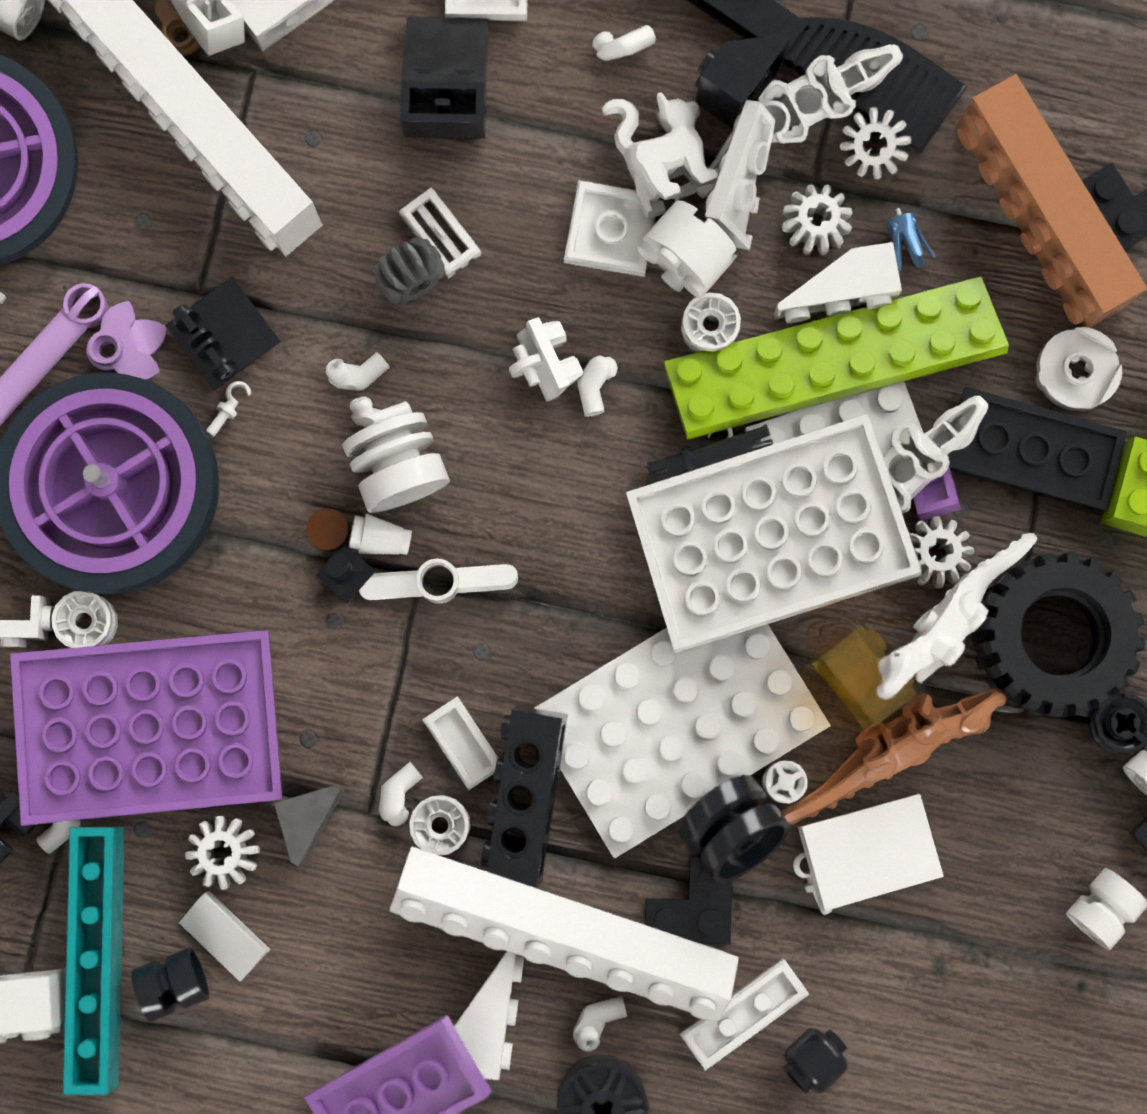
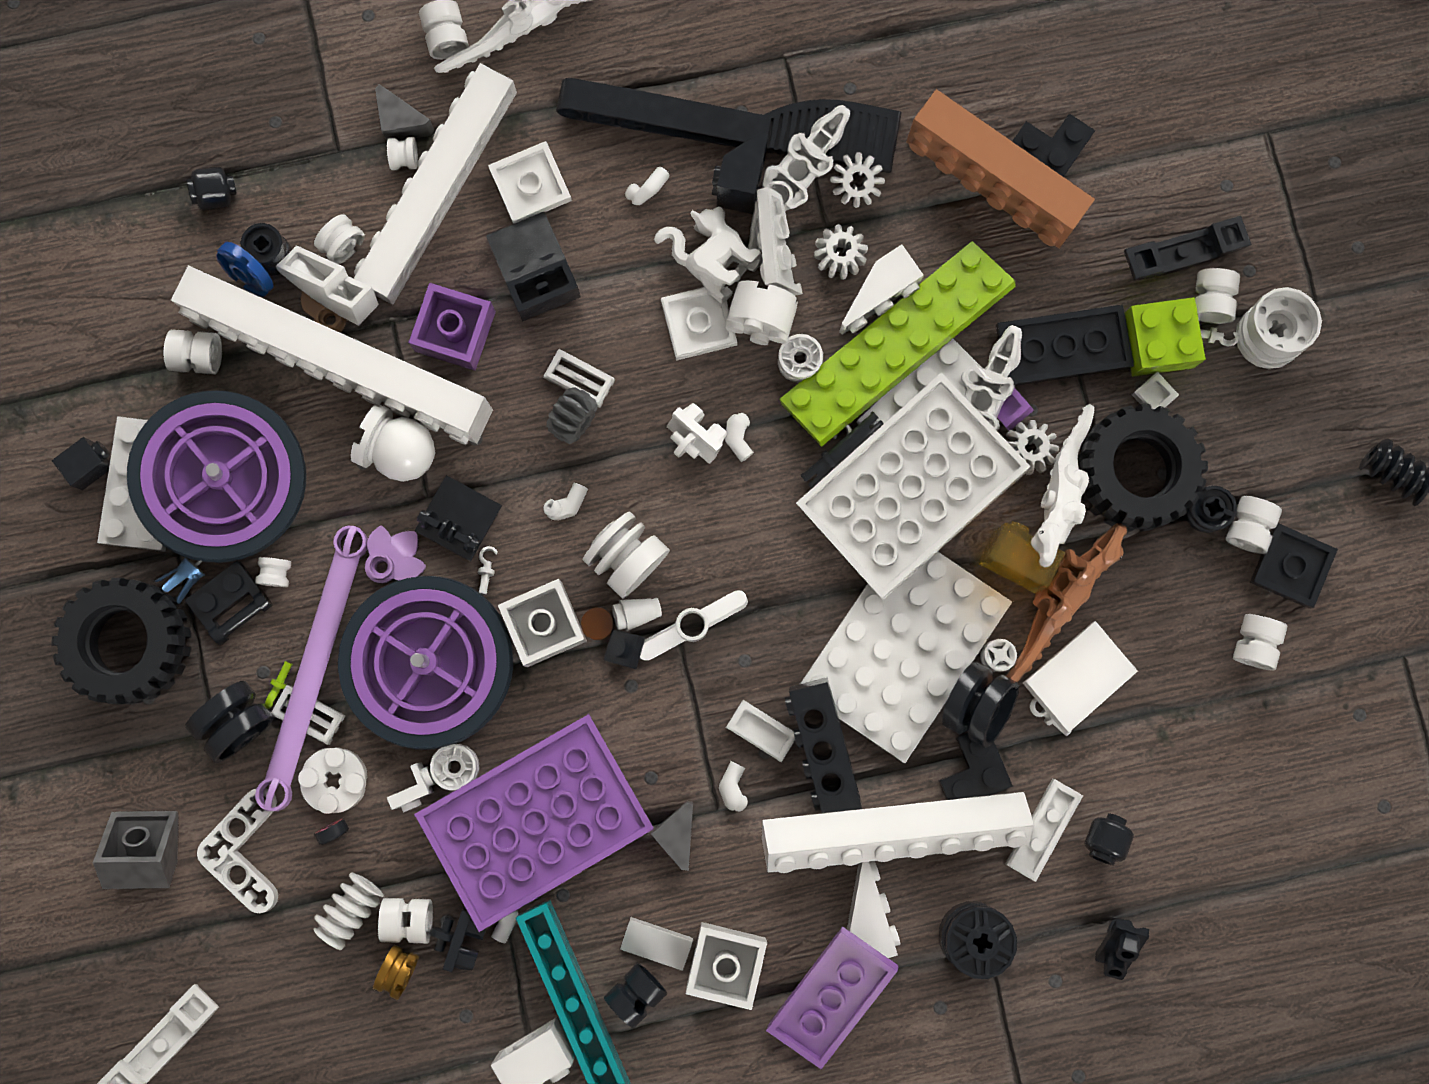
camera: 25 degrees left, 0 degrees up
white gear [185,816,260,890] -> none
white arm [350,397,412,427] -> none
white wheel [409,795,471,855] -> none
white arm [573,996,627,1052] -> none
flat silver piece [885,208,936,272] -> none
white plate [1035,327,1122,412] -> none
none -> white tile [351,405,435,481]
none -> medium lavender brick [409,283,496,371]
none -> white brick [498,579,587,667]
none -> white brick [686,922,767,1010]
none -> white tile [1131,372,1179,409]

